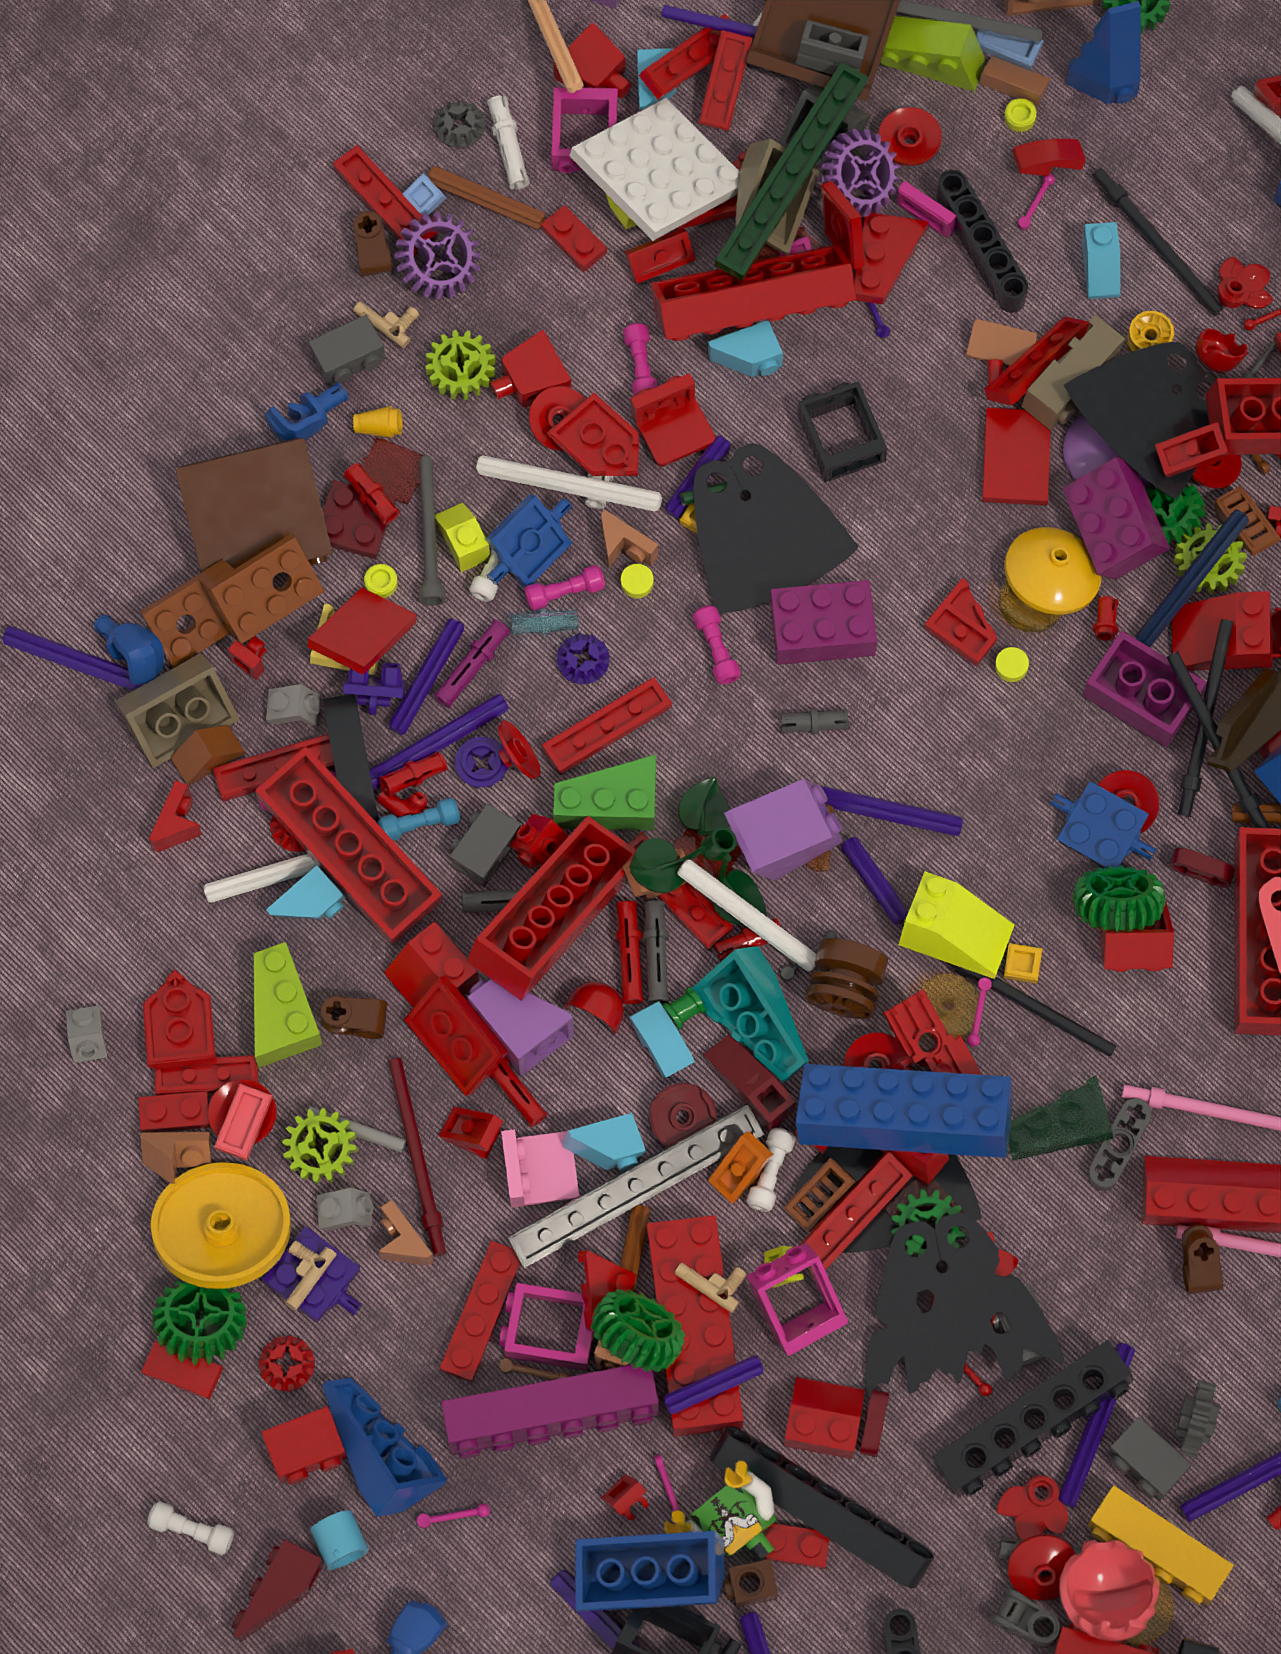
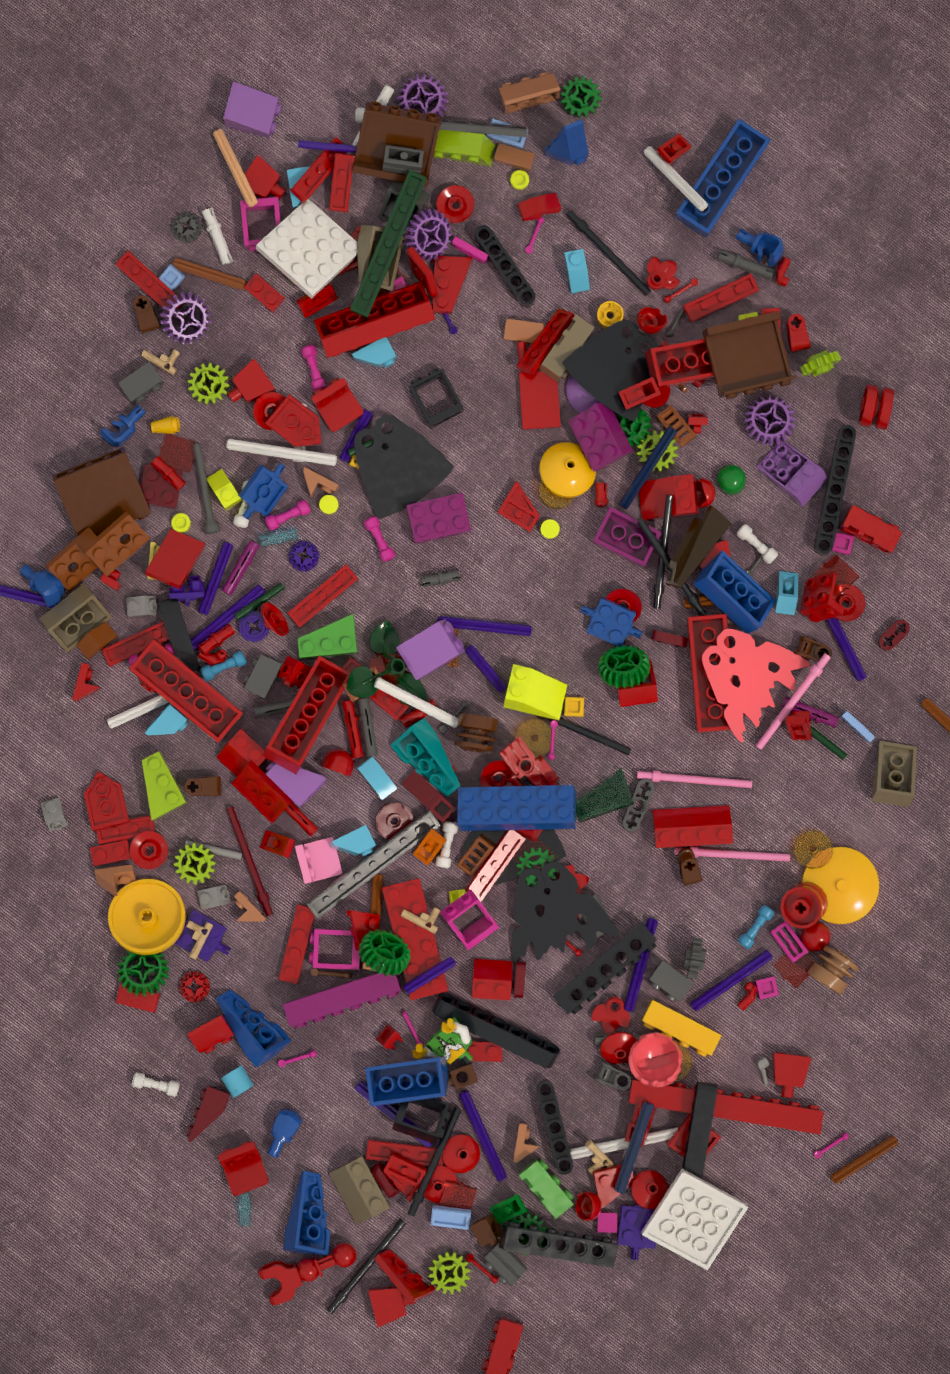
camera: 10 degrees left, 15 degrees up
coral tile [214,1084,273,1161] -> none
green bush [662,987,706,1031] -> none
none -> dark green bar [234,583,285,621]

